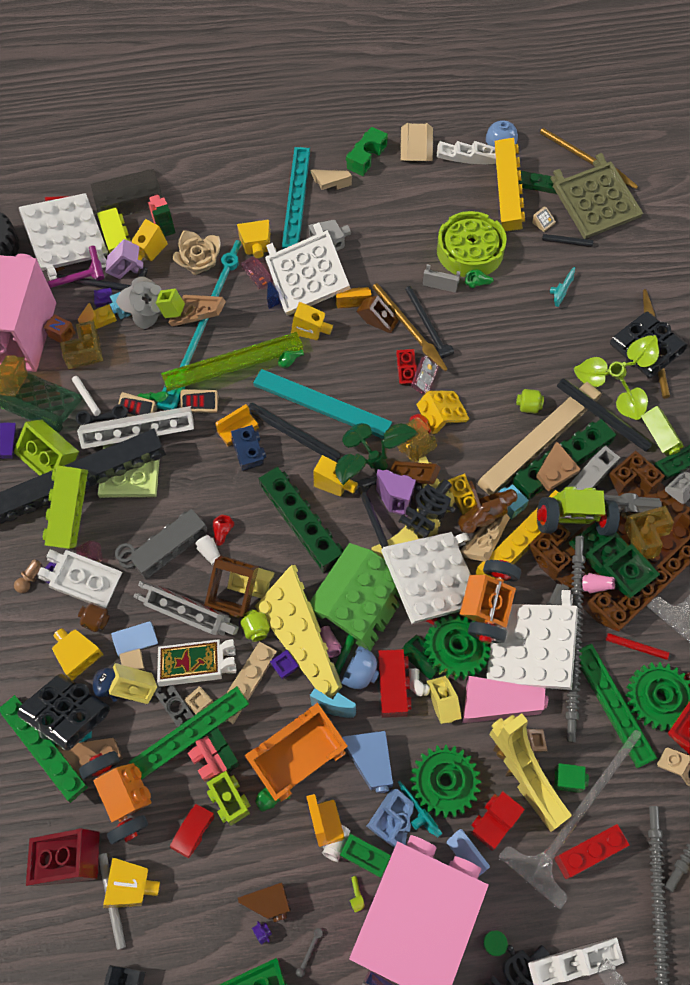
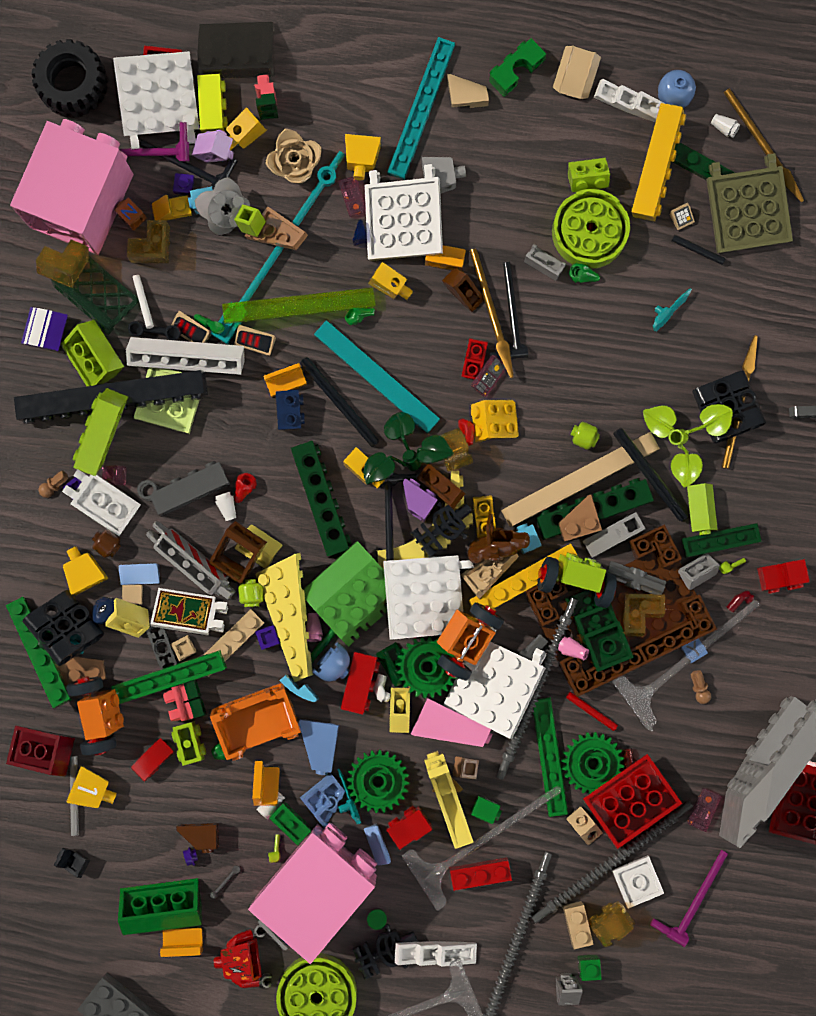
camera: 15 degrees right, 20 degrees up
none -> lime brick [568,158,610,192]
none -> white cone [711,114,740,138]

